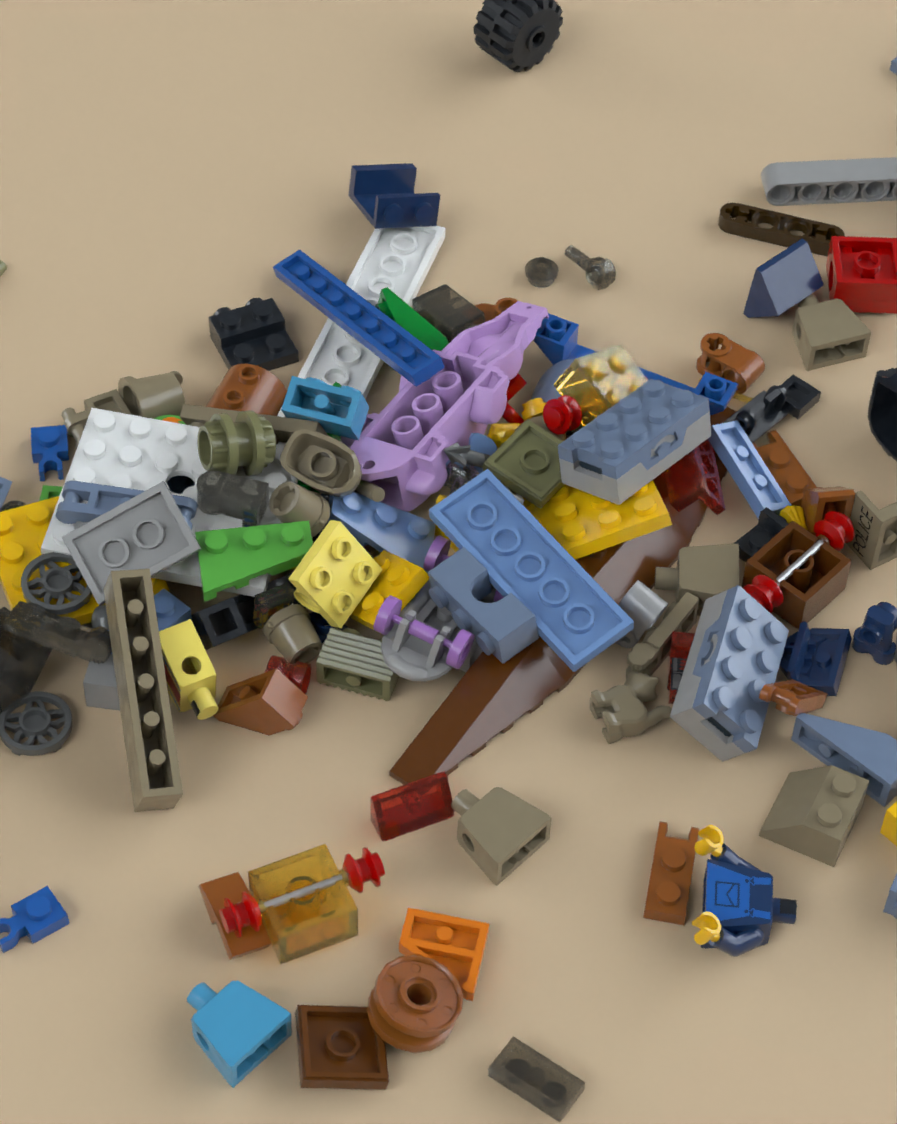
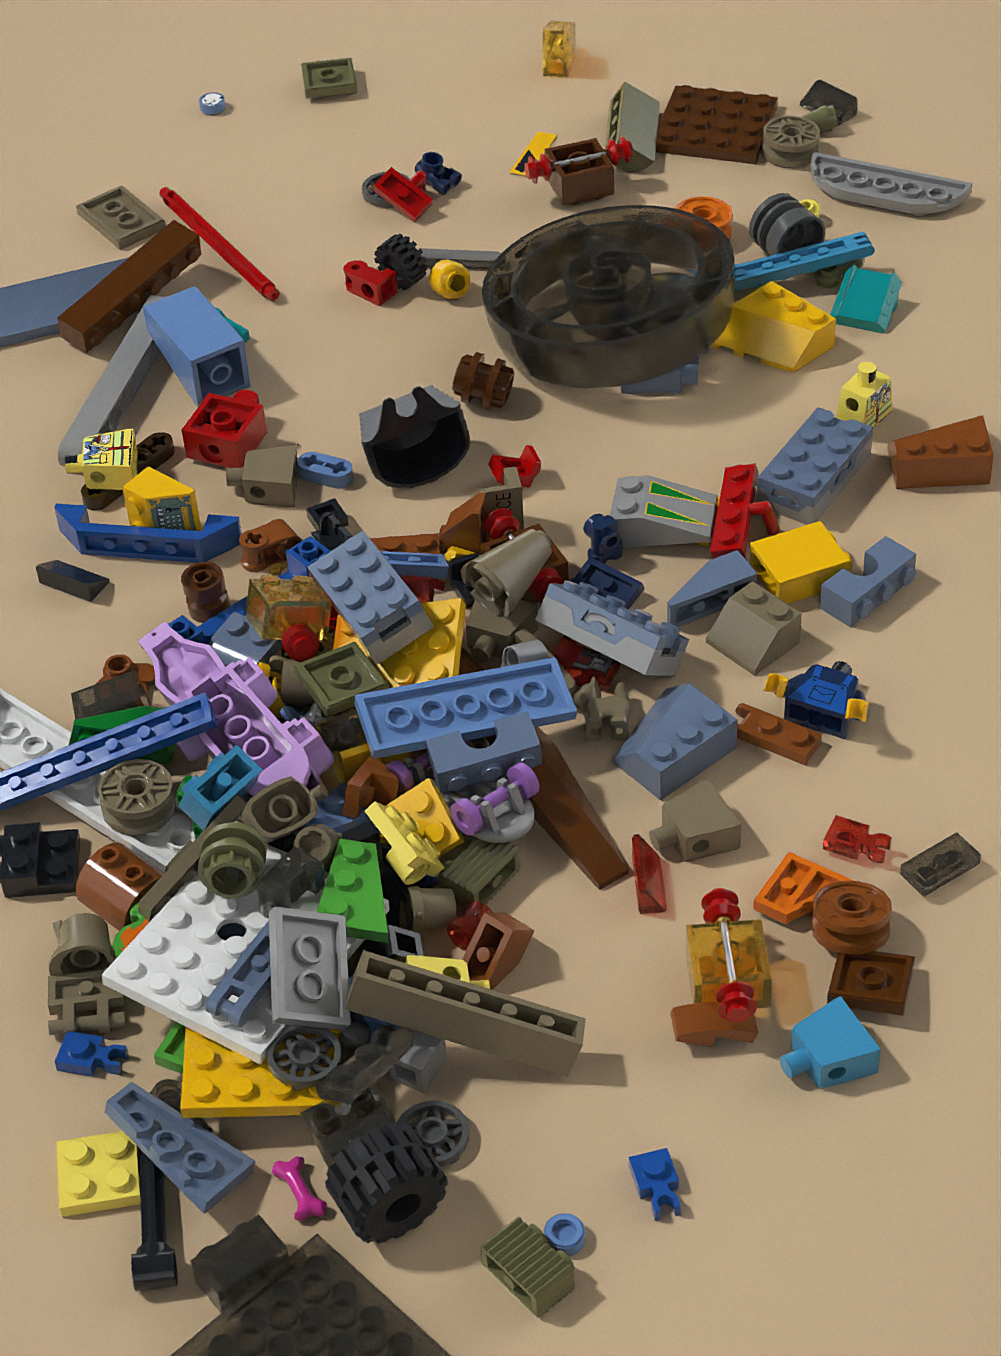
camera: 65 degrees left, 5 degrees down
clear smoke tile [253,582,295,630] -> none
clear smoke plate [525,257,558,288] -> none
clear smoke plate [565,245,616,290] -> none
slope [743,238,824,318] -> none
dark orange hinge [759,679,827,716] -> none
none -> black slope [36,560,110,602]
none -> blue slope [54,503,242,563]
none -> light yellow torso [65,428,138,490]
none -> dark tan wheel [98,759,176,835]
none -> yellow slope [122,466,202,531]
none -> reddish brown wheel [181,562,230,623]
none -> medium blue beam [297,452,354,488]
none -> dark orange slope [343,755,399,819]
none -> dark tan cone [461,529,552,617]
none -> sand blue wedge [613,683,737,800]
none -> clear red plate [823,815,892,863]

